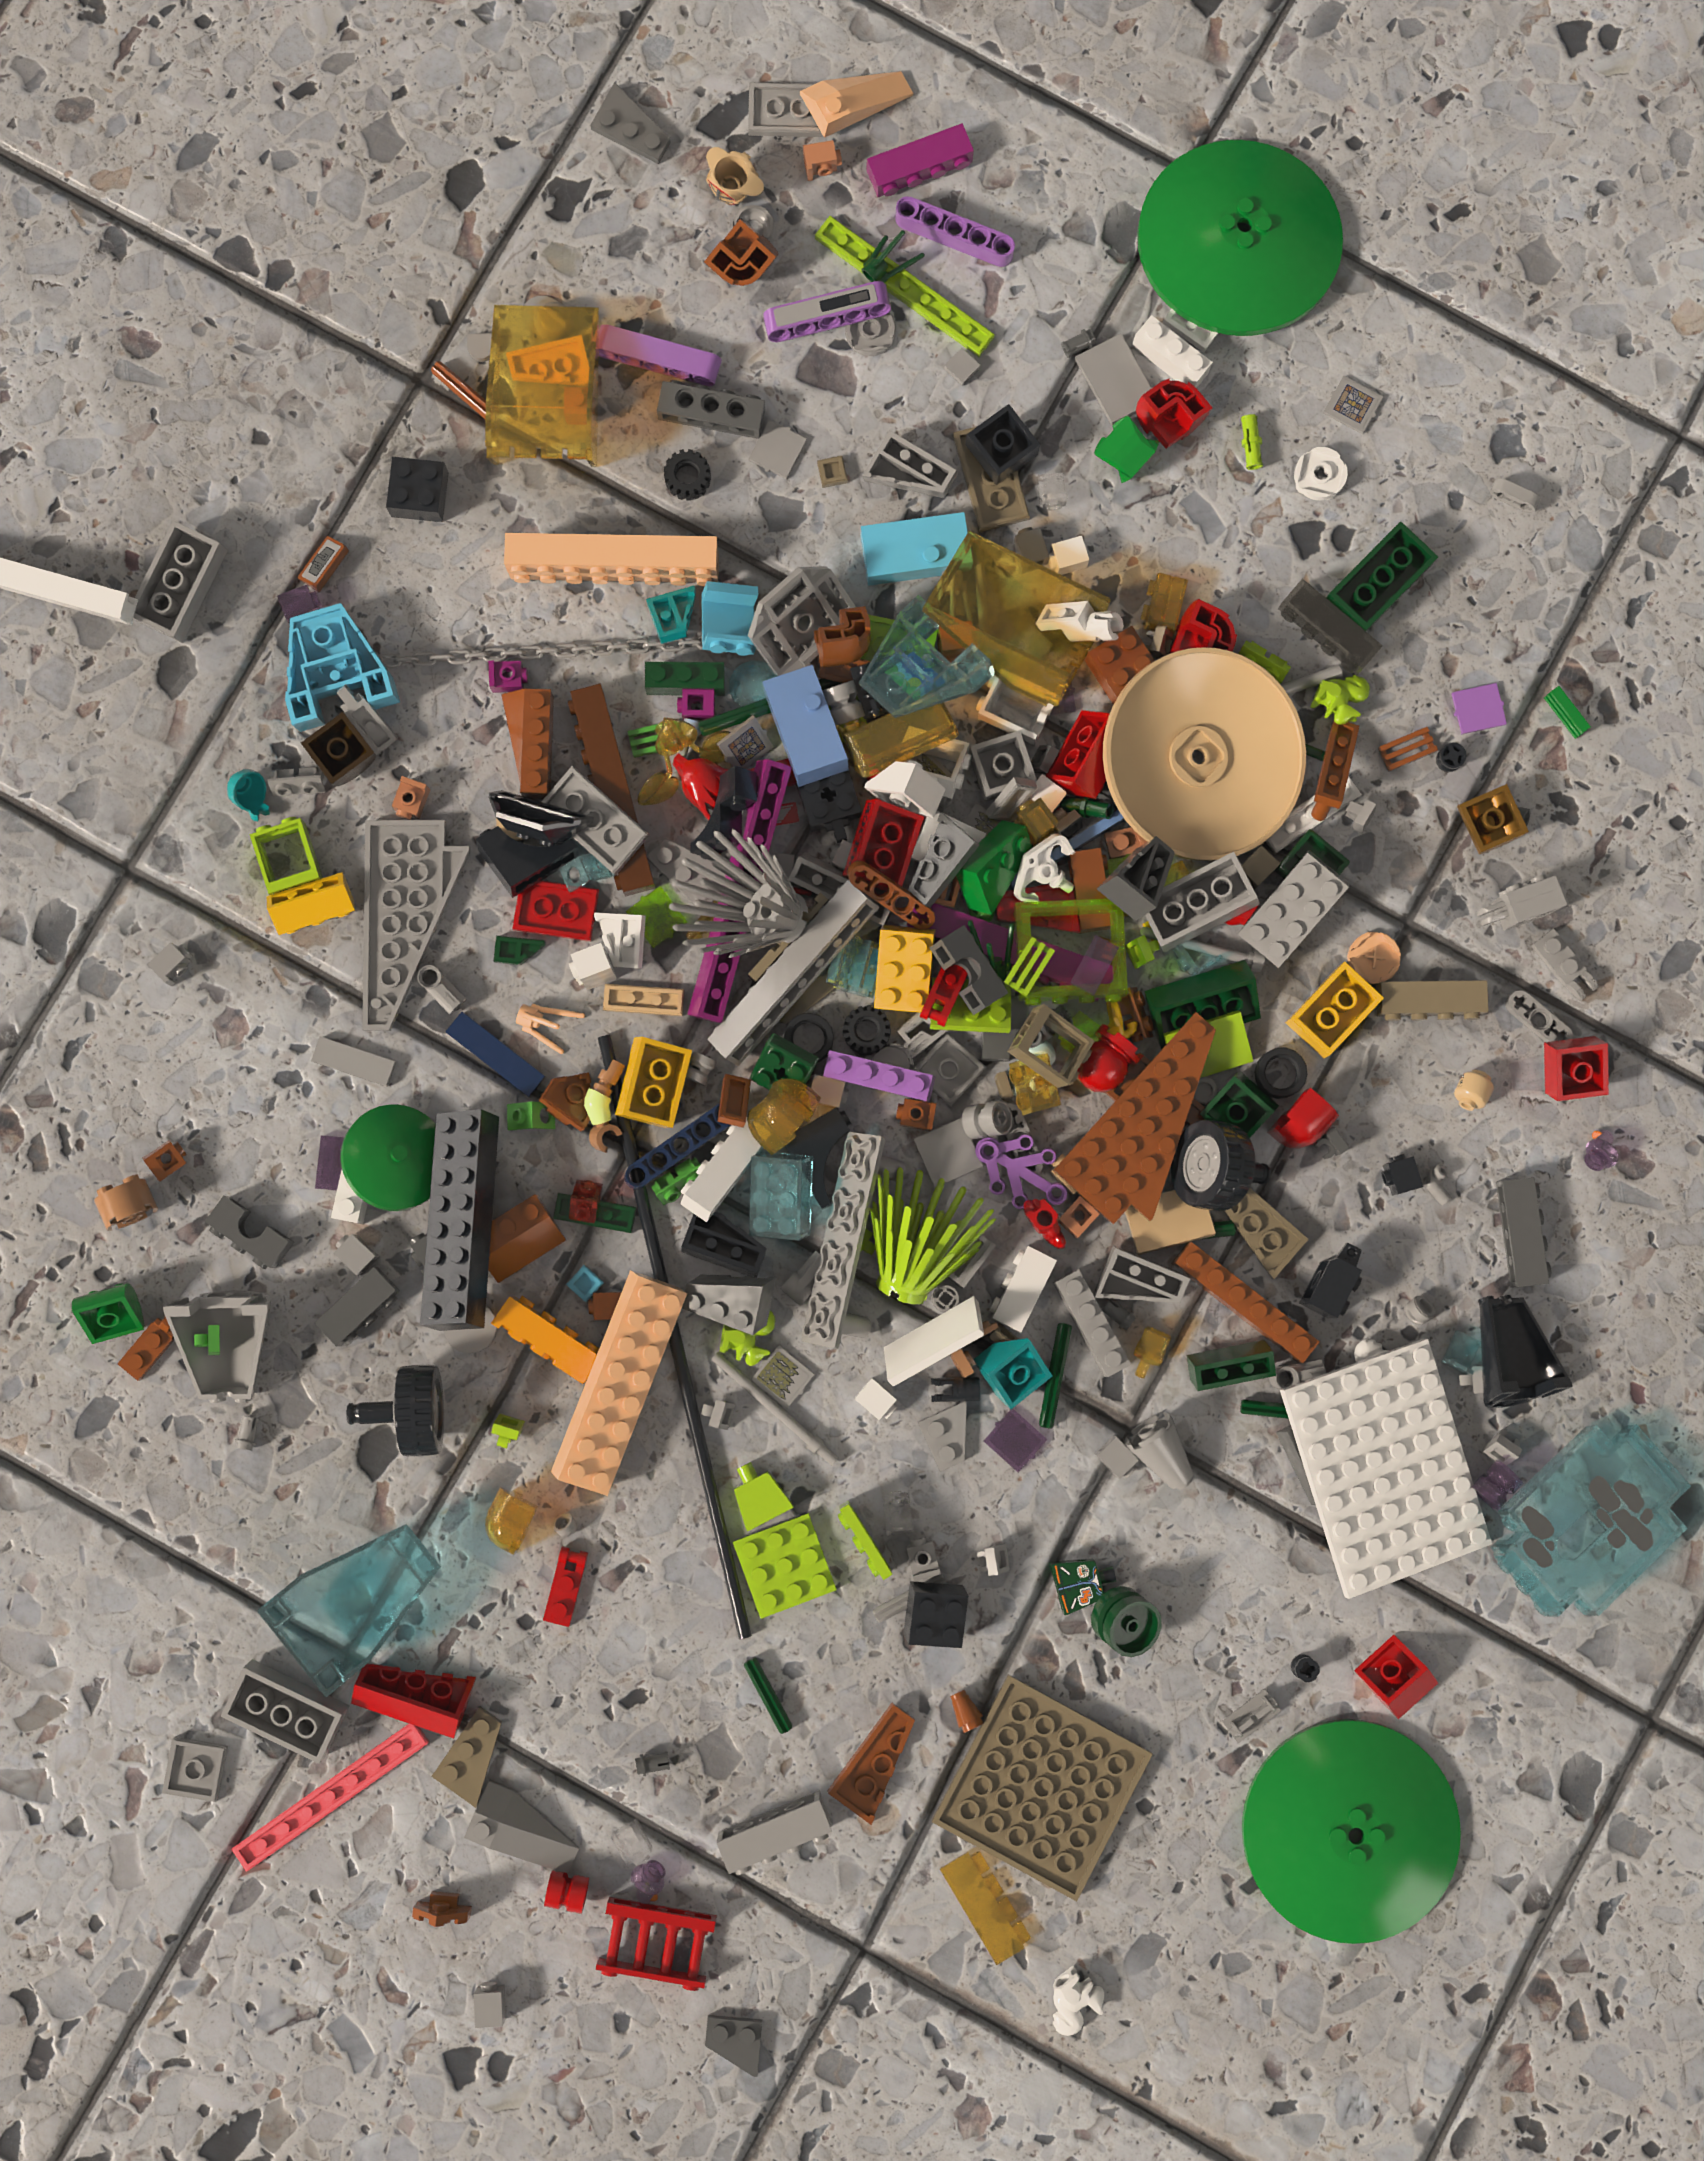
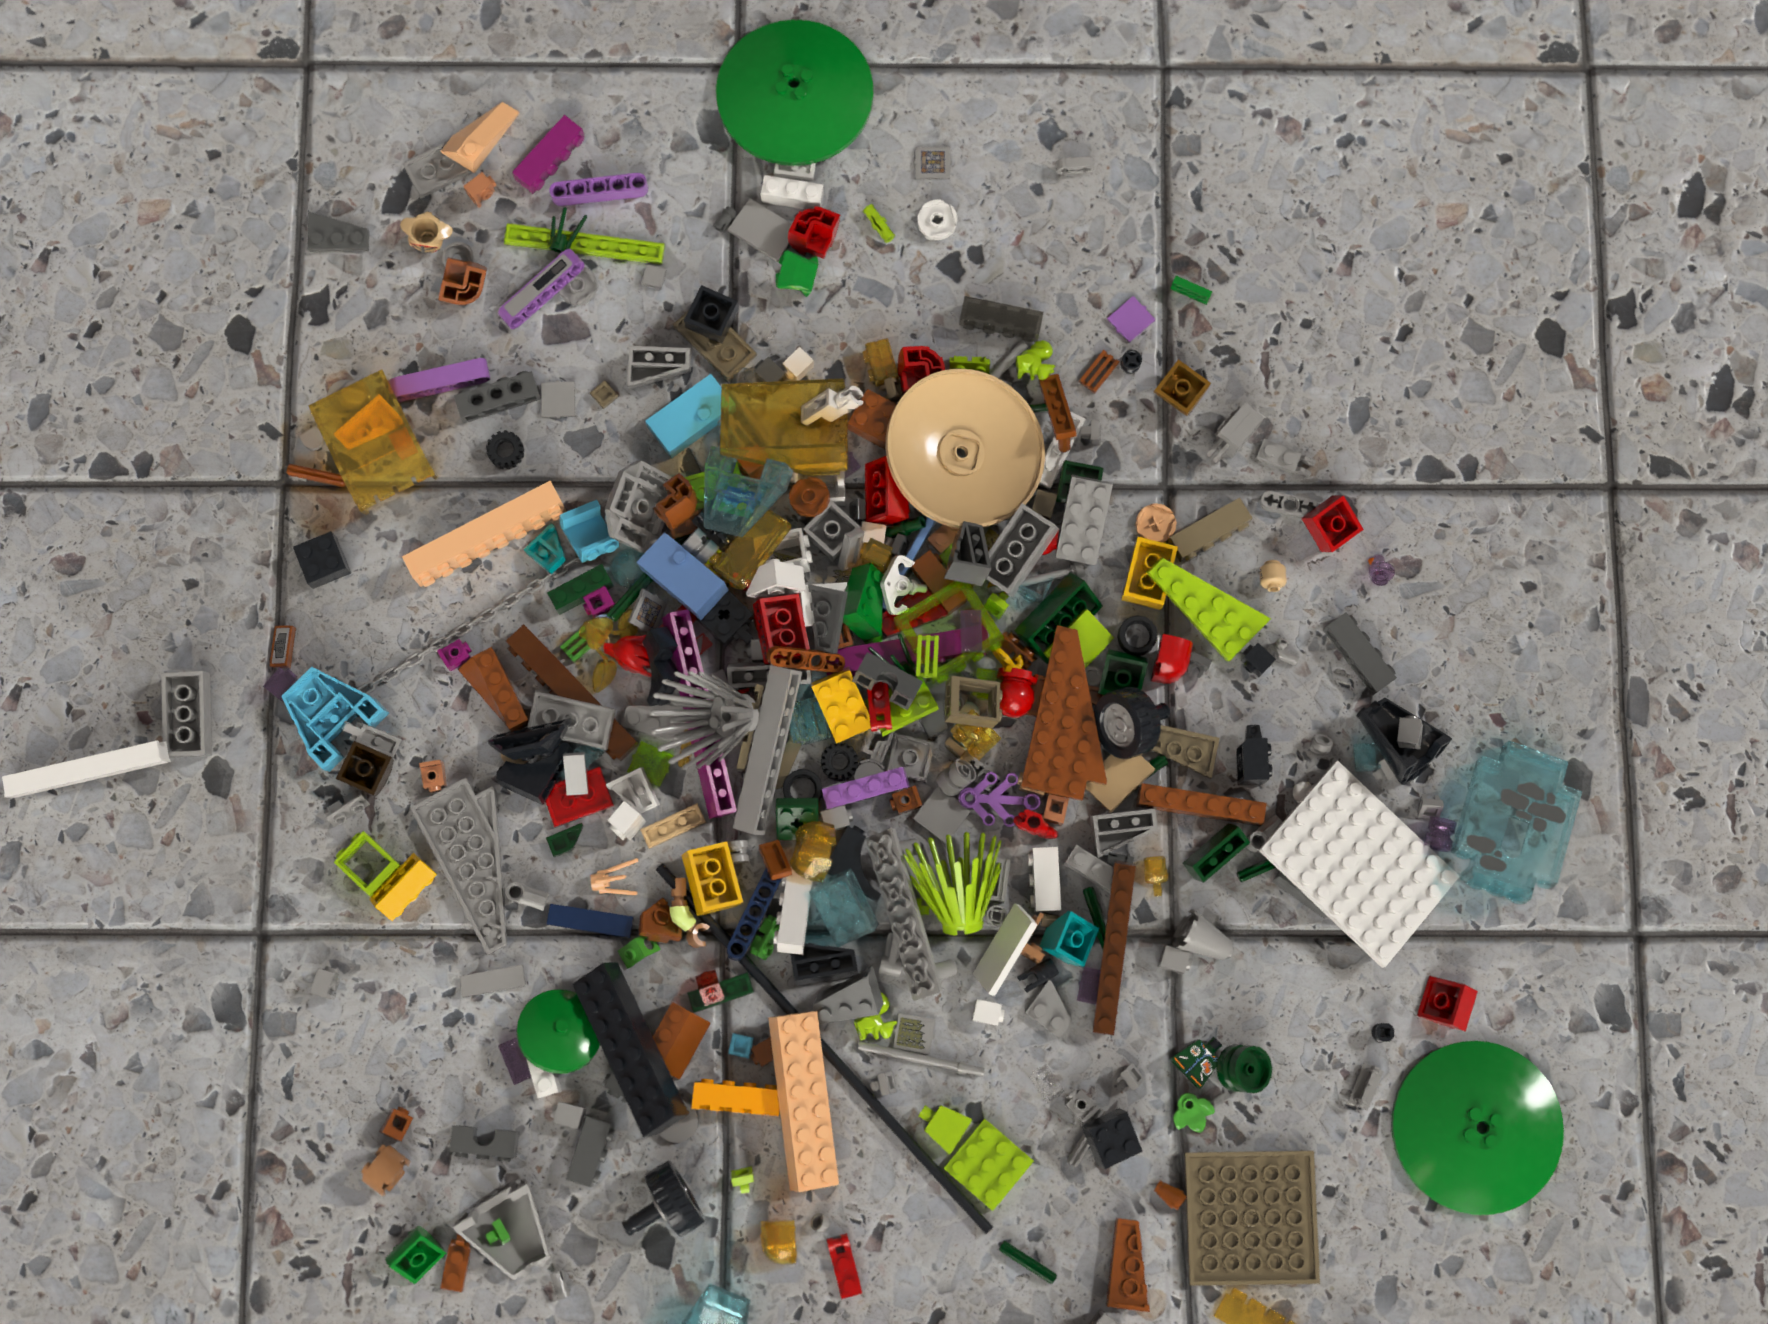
camera: 25 degrees left, 5 degrees down
teal piece [227,769,270,821] -> none
lime plate [838,1501,893,1580] -> none
dark green brick [1323,521,1438,638] -> none
none -> tile [563,752,588,795]
none -> dark orange tile [789,477,830,517]
none -> reddish brown brick [1093,861,1136,1035]
none -> lime wing [1146,558,1271,662]
none -> bright green plate [1173,1093,1215,1133]
none -> light grey brick [1397,716,1423,749]

